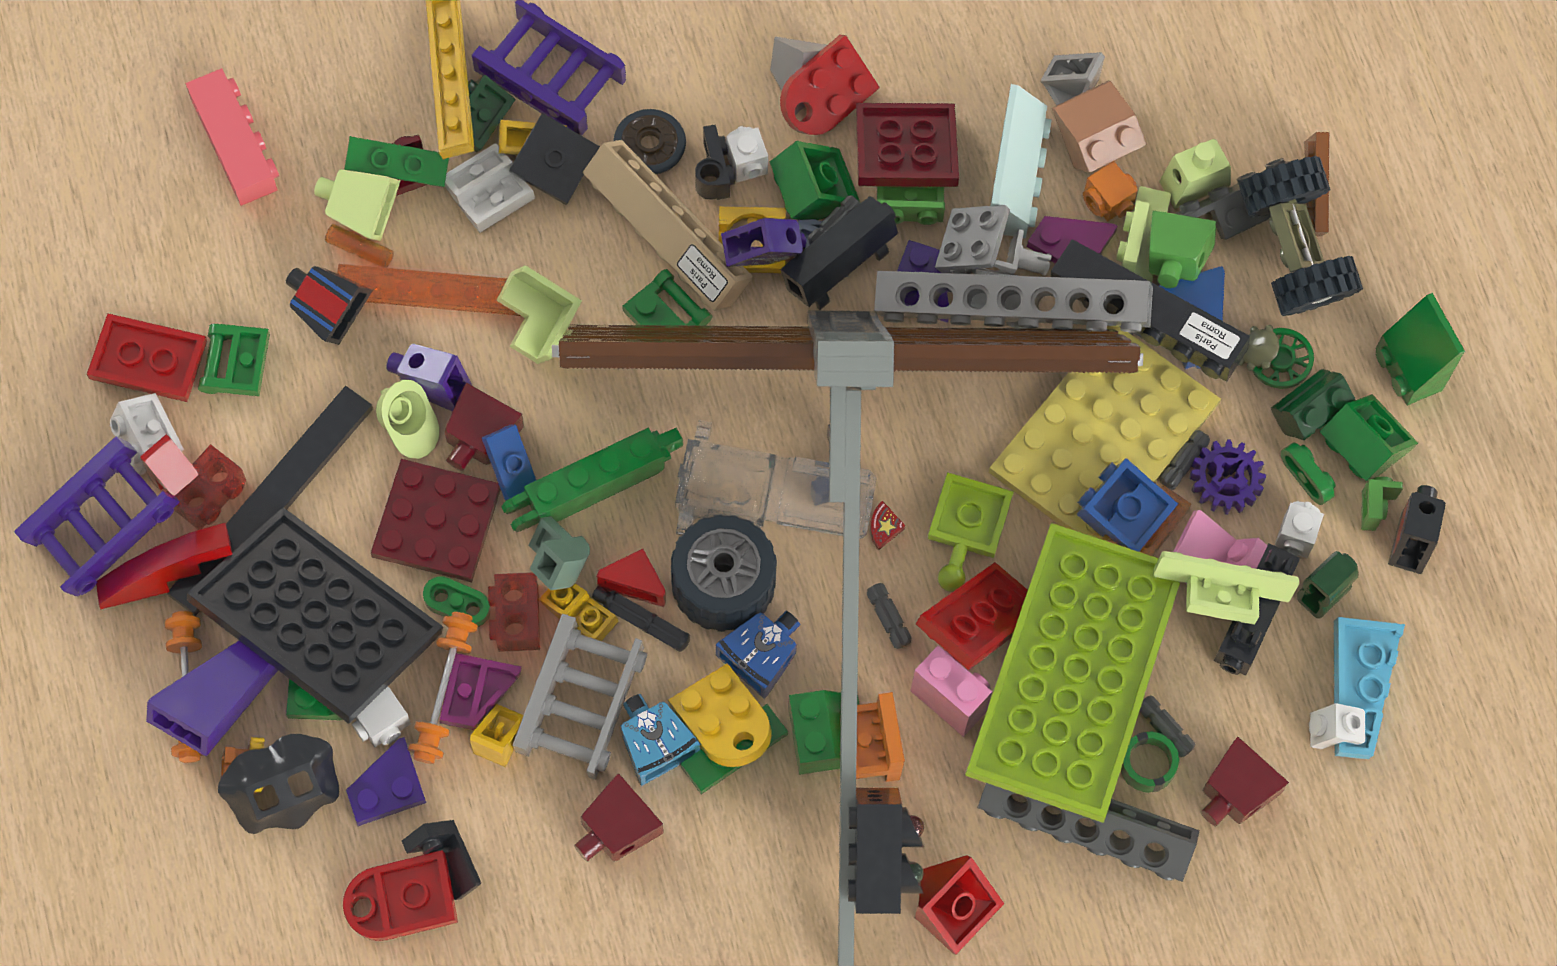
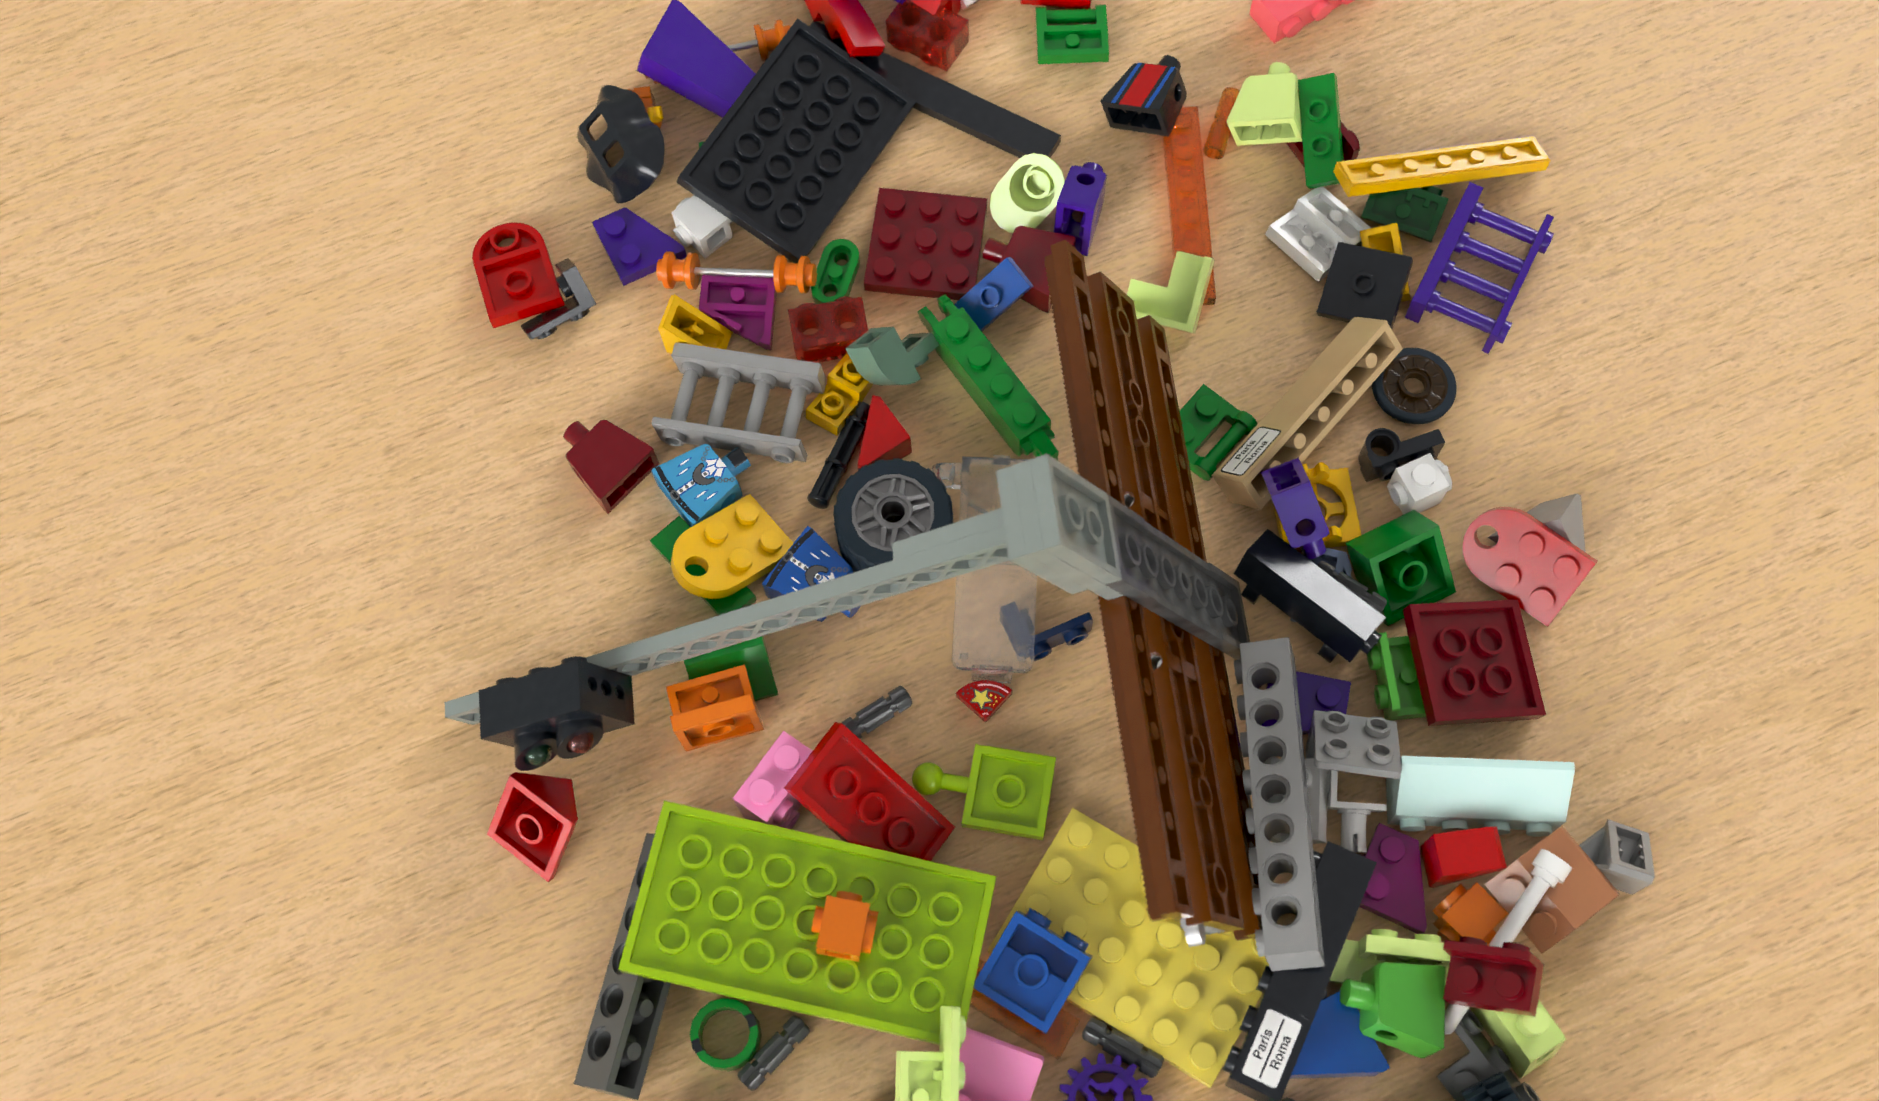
camera: 90 degrees right, 0 degrees up
none -> orange brick [811,891,878,962]
none -> red slope [1420,826,1507,888]
none -> dark red bracket [1443,936,1544,1017]
none -> white piece [1444,849,1572,1035]

